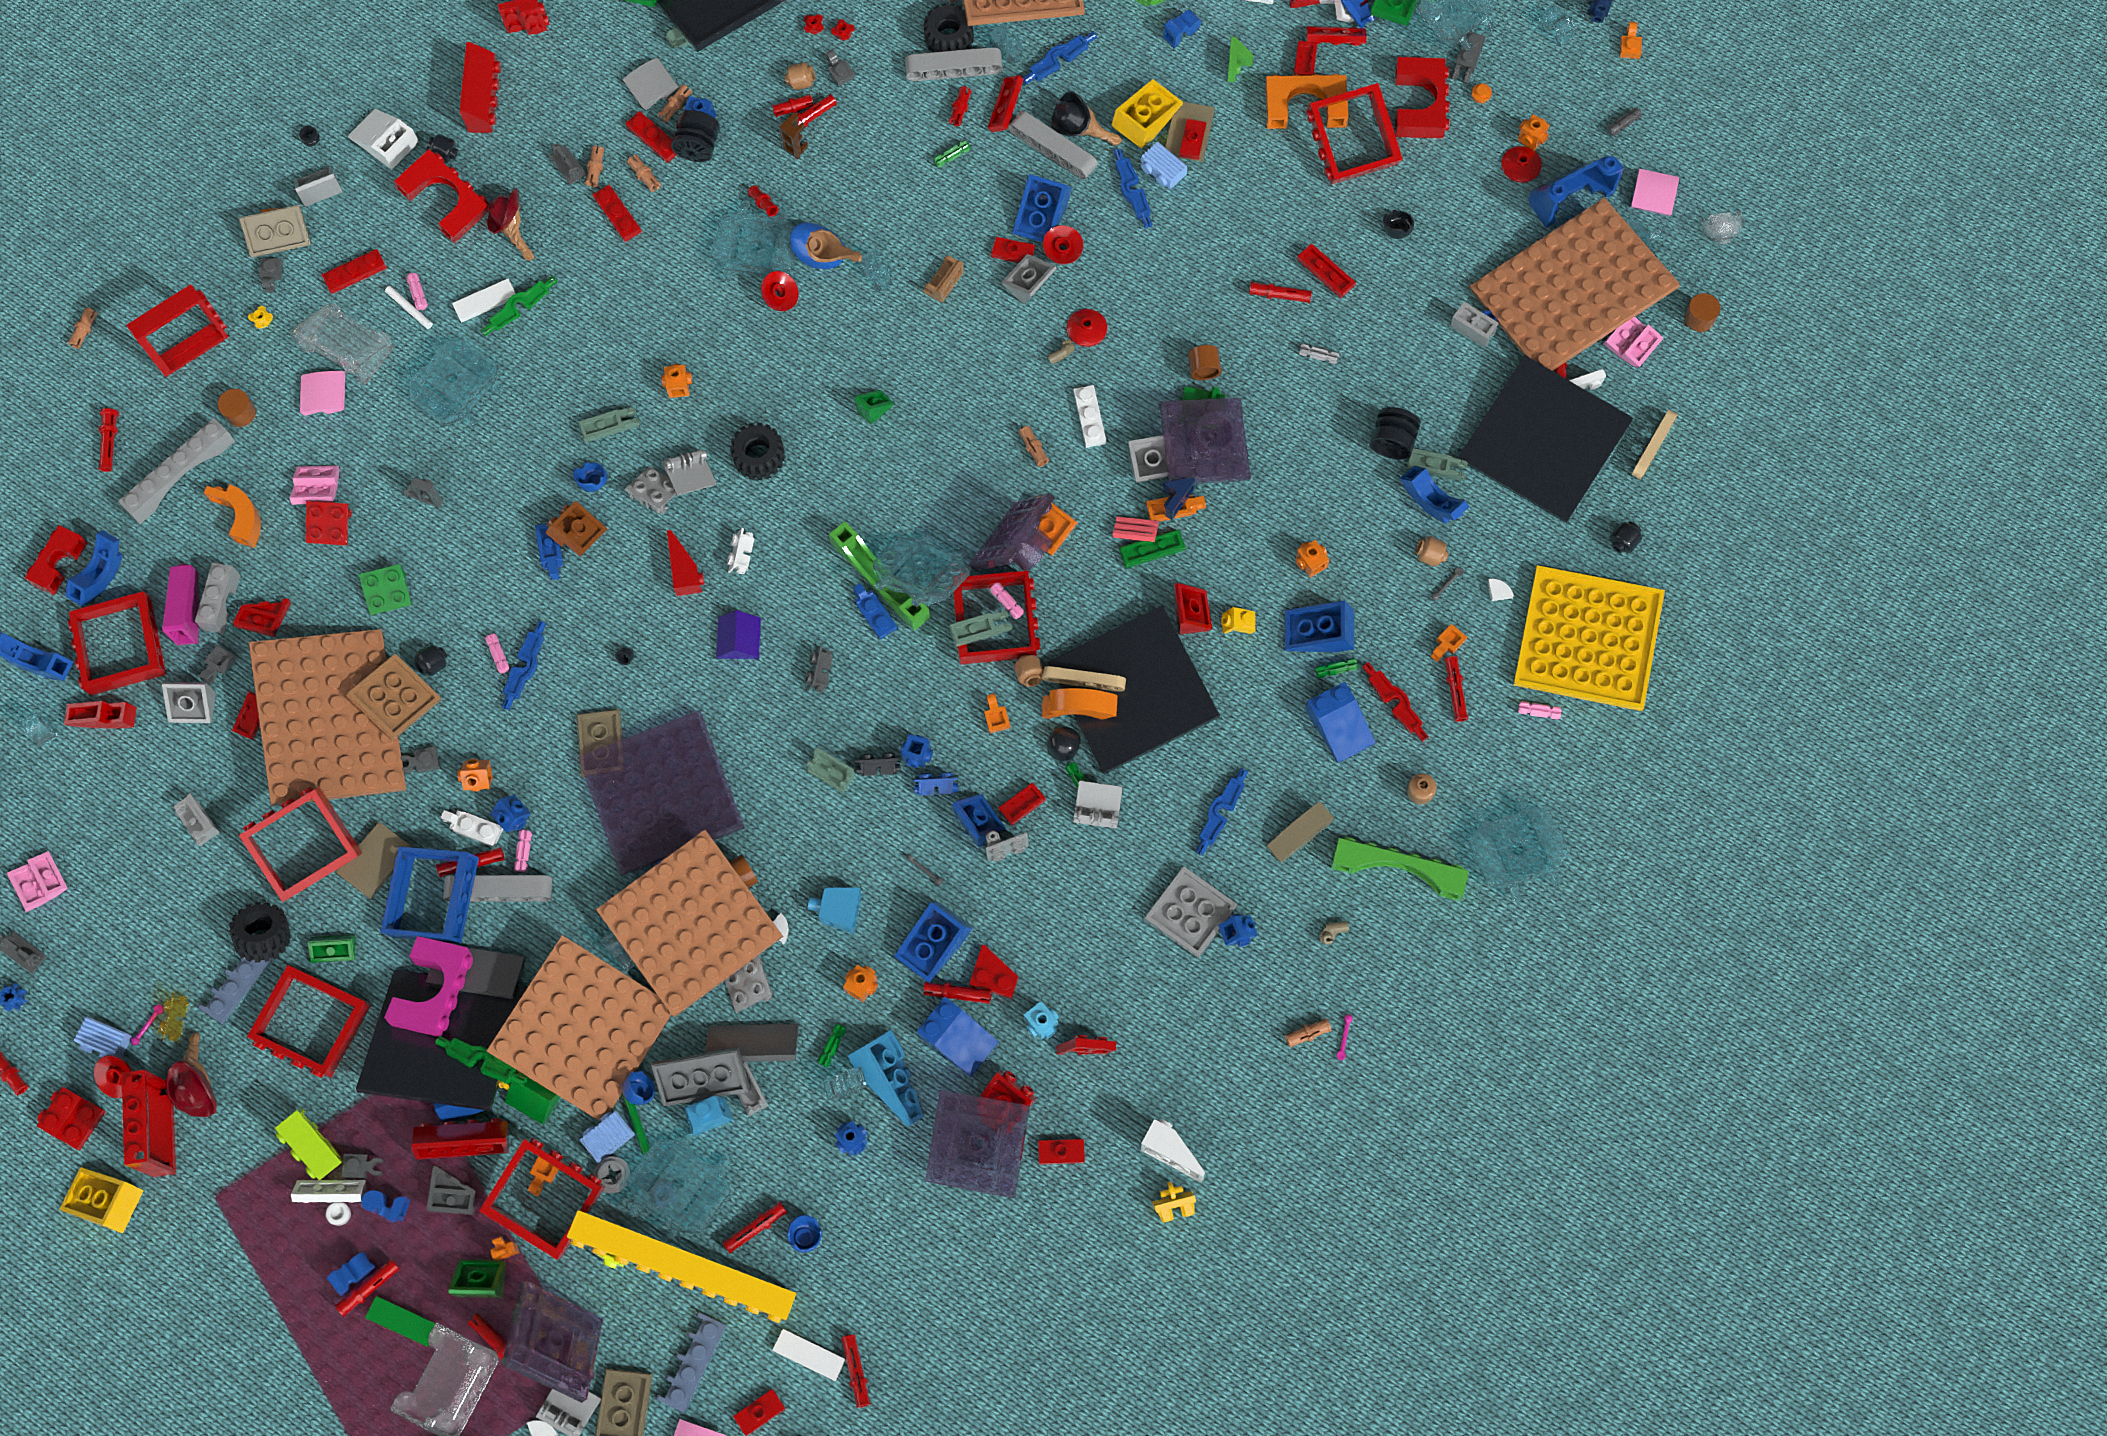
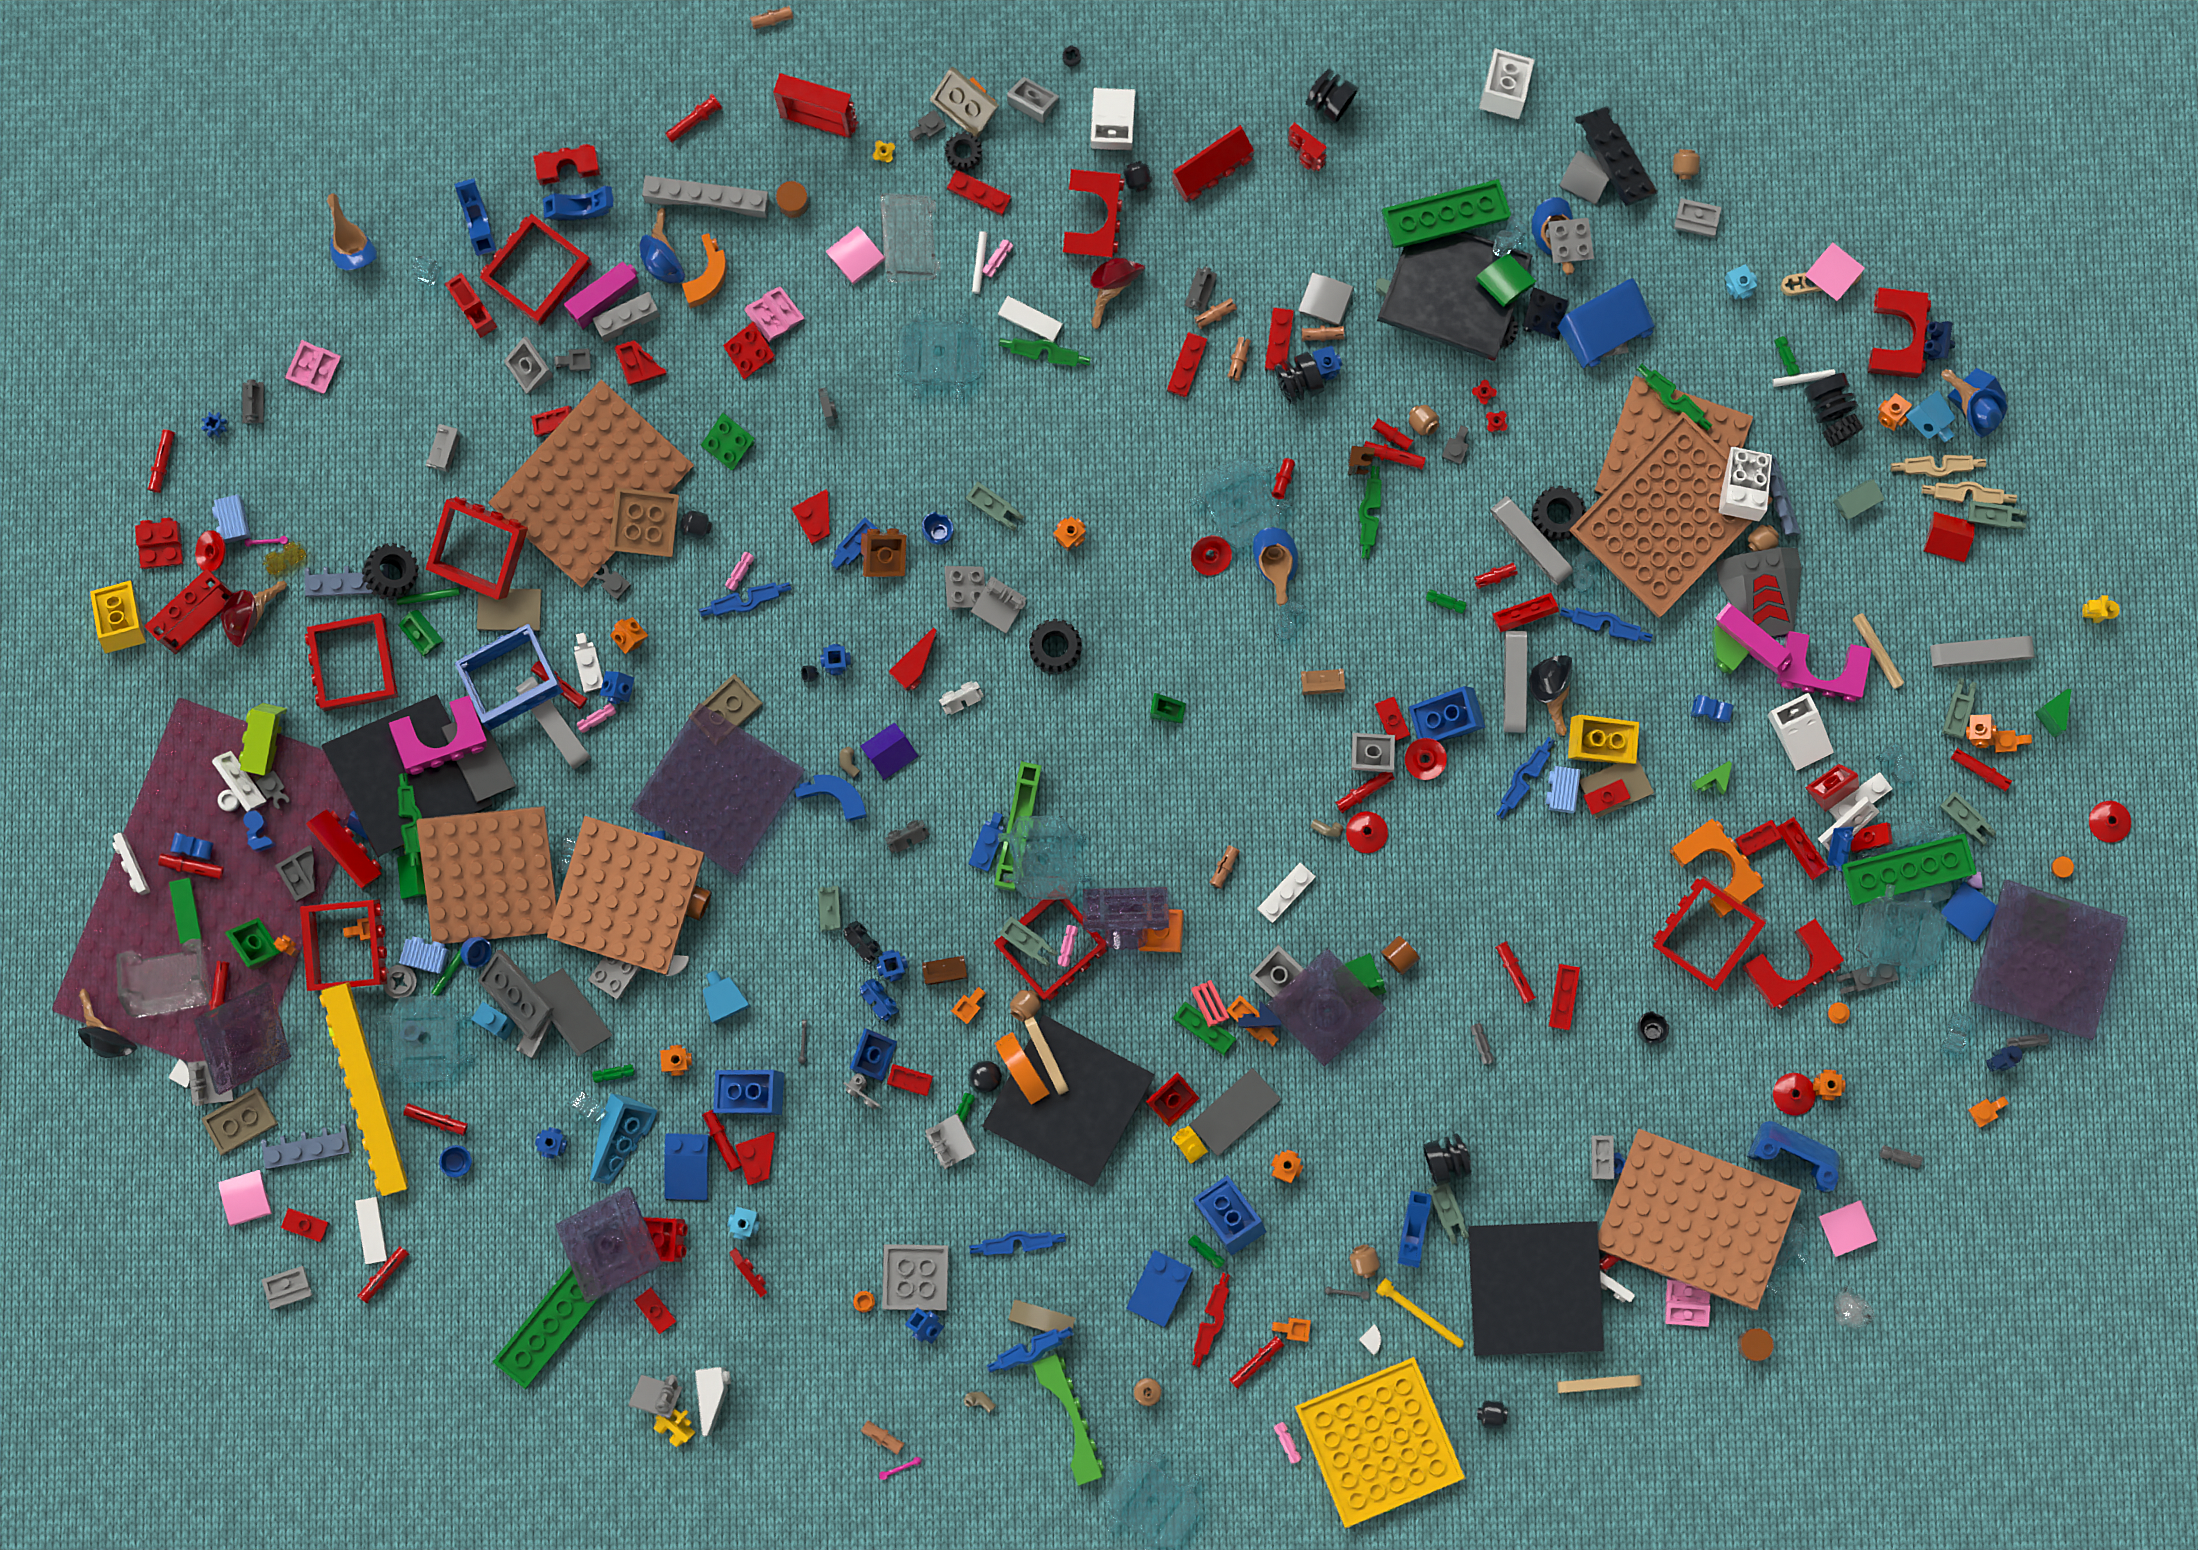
camera: 55 degrees right, 10 degrees up
none -> white plate [113,832,150,895]
none -> green bar [396,587,460,606]
none -> green plate [492,1260,608,1389]
none -> light grey hinge [628,1375,682,1418]
none -> blue hat [640,208,686,284]
none -> red wing [791,489,830,545]
none -> blue arch [795,774,867,822]
none -> blue brick [820,644,851,675]
none -> dark tan arm [839,746,860,779]
none -> orange plate [853,1291,875,1312]
none -> reddish brown hinge [922,955,968,986]
none -> black tyre [945,131,982,172]
none -> blue piece [987,1327,1073,1373]
none -> dark grey tile [1189,1067,1281,1157]
none -> red pin [1335,772,1395,813]
none -> green piece [1358,466,1382,559]
none -> yellow piece [1375,1278,1464,1348]

